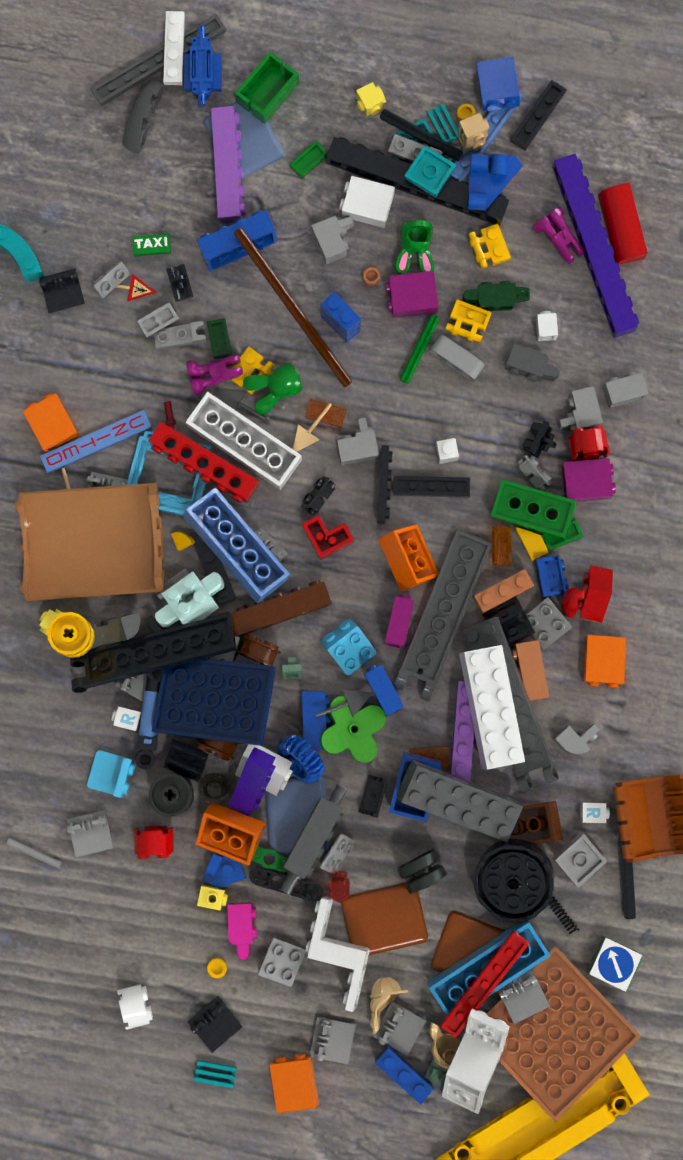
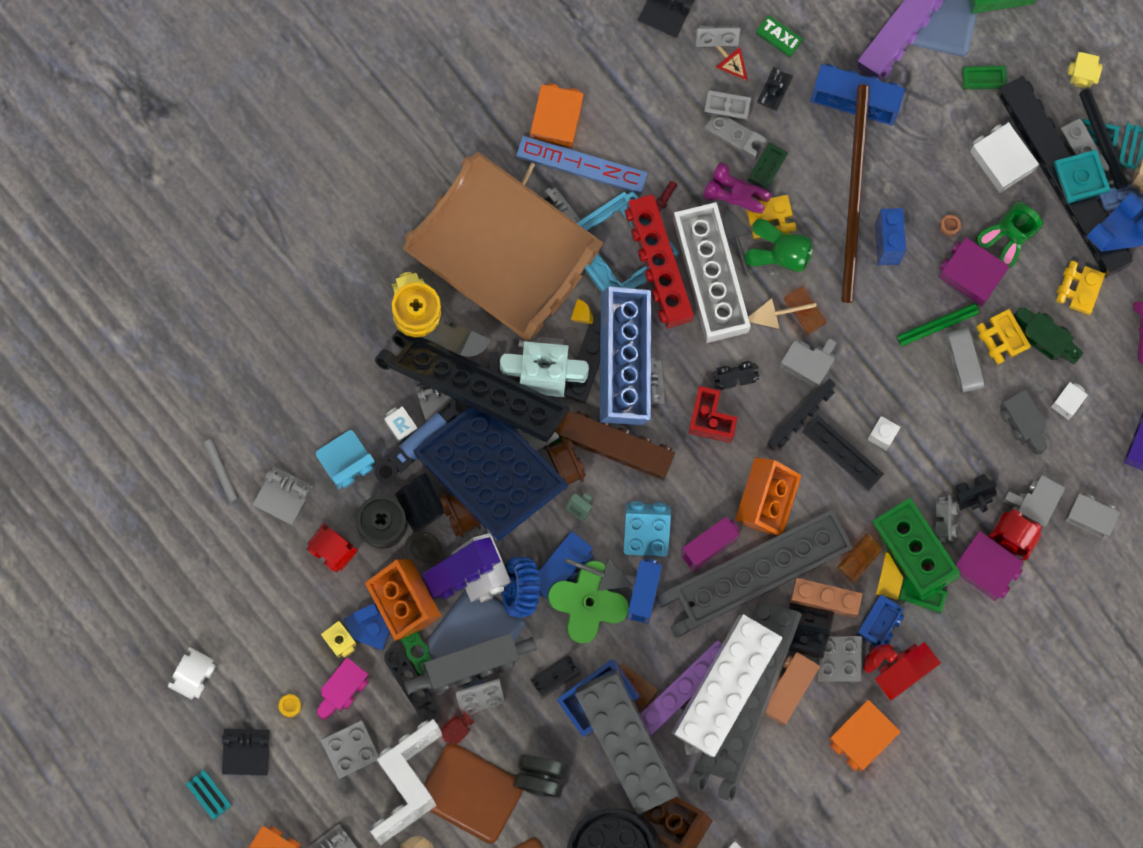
camera: 35 degrees right, 5 degrees down
light grey hinge [311,215,354,265] -> none
light grey brick [553,724,599,754] -> none

